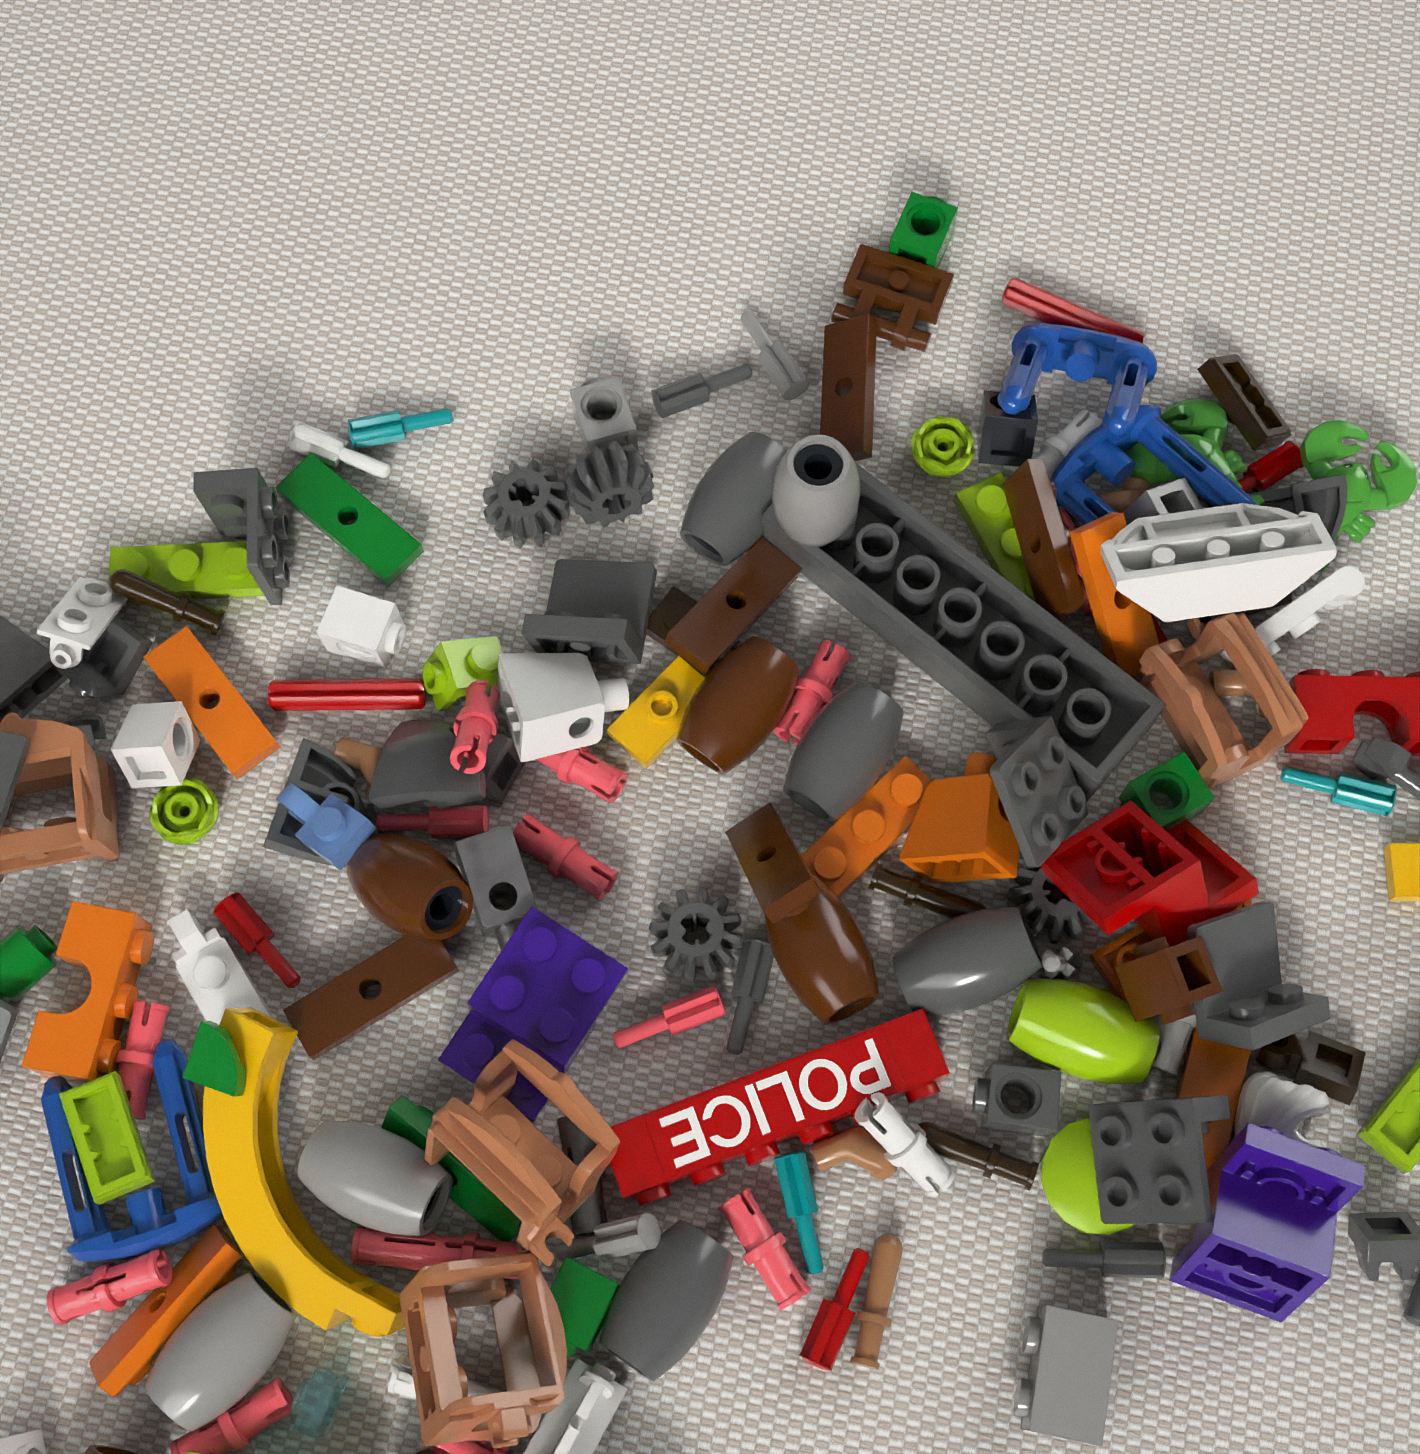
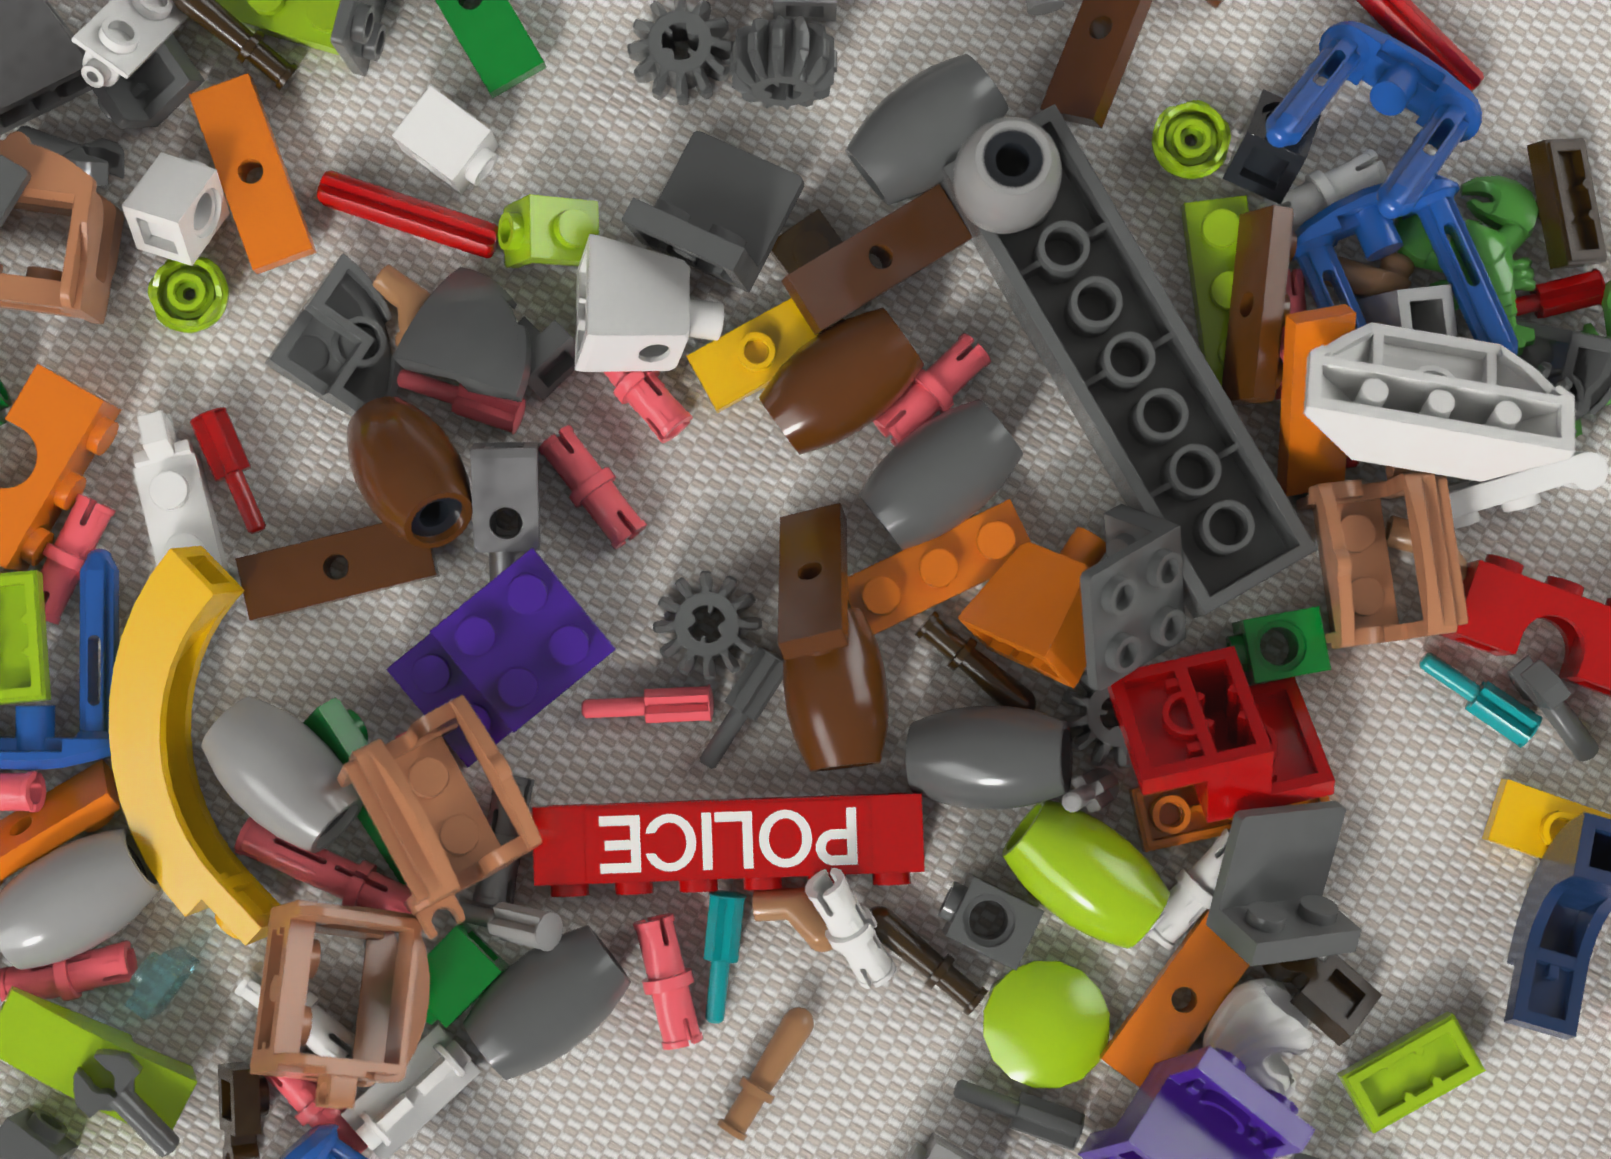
camera: 15 degrees right, 15 degrees up
green tile [182,1021,246,1097] -> none
medium blue plate [276,783,376,871] -> none
coral pin [450,680,501,774] -> none
red axle [799,1248,870,1371] -> none
dark grey bracket [1088,1095,1231,1224] -> none
reddish brown brick [1115,936,1223,1025] -> none

